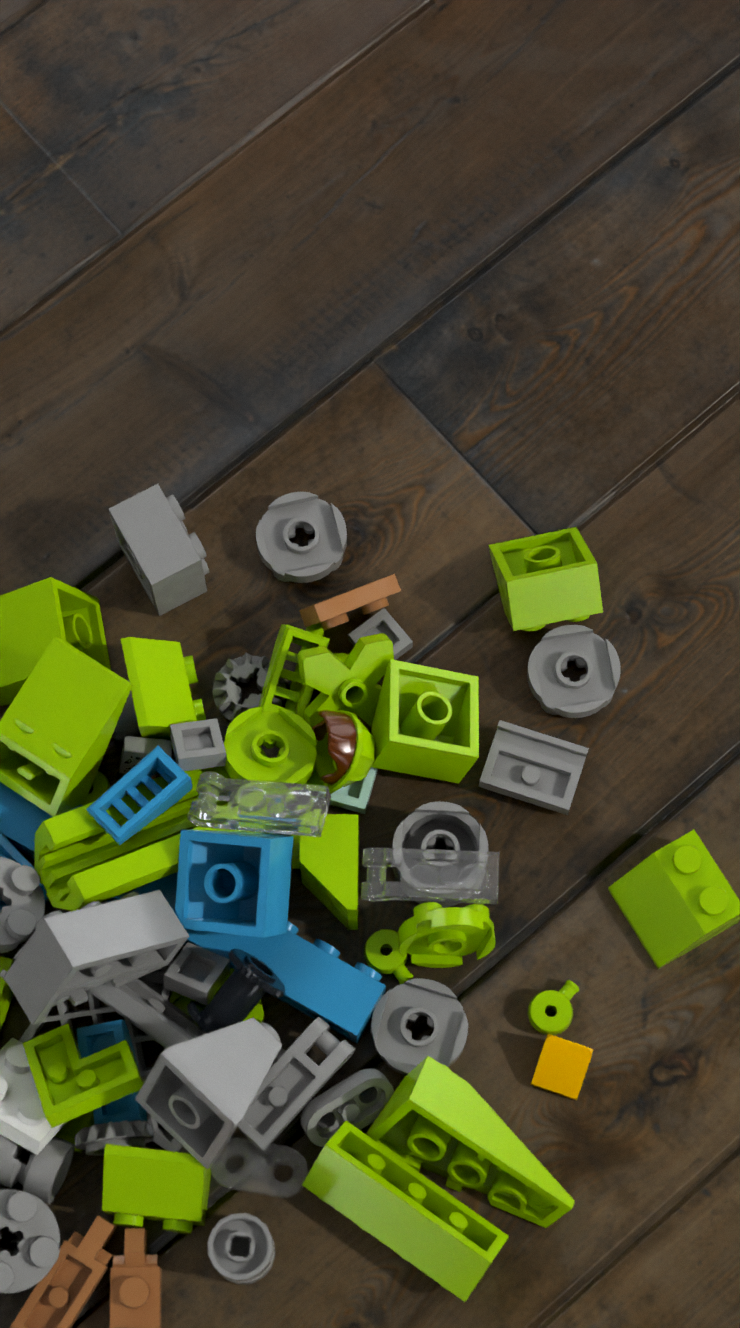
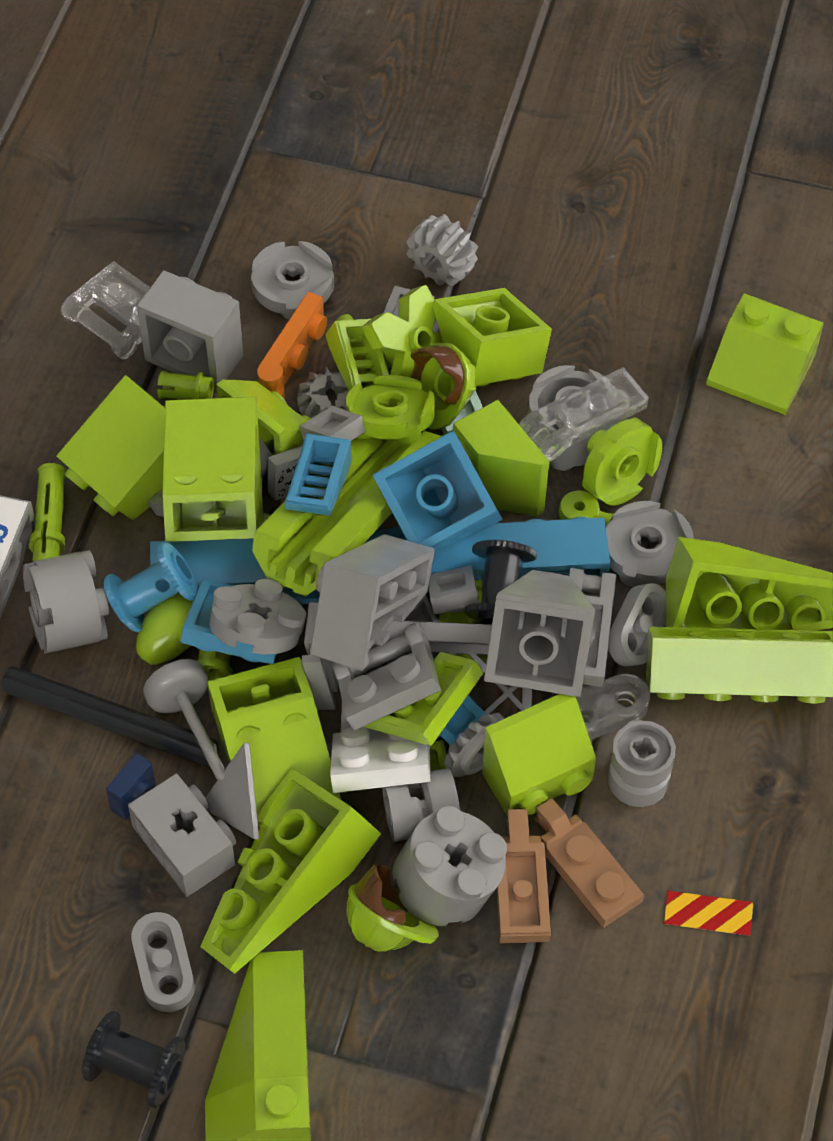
camera: 35 degrees left, 15 degrees down
clear plate [188,771,331,837] -> none
medium nougat plate [299,574,401,631] -> none
light grey plate [478,720,589,815] -> none
lime slope [489,527,603,631] -> none
light grey plate [527,625,621,718] -> none
lime piece [528,980,579,1035] -> none
yellow slope [530,1034,594,1101] -> none
none -> clear plate [61,261,150,360]
none -> lime pin [157,371,214,400]
none -> orange plate [257,292,327,399]
none -> light grey plate [332,622,441,730]
none -> light grey gear [406,214,478,286]

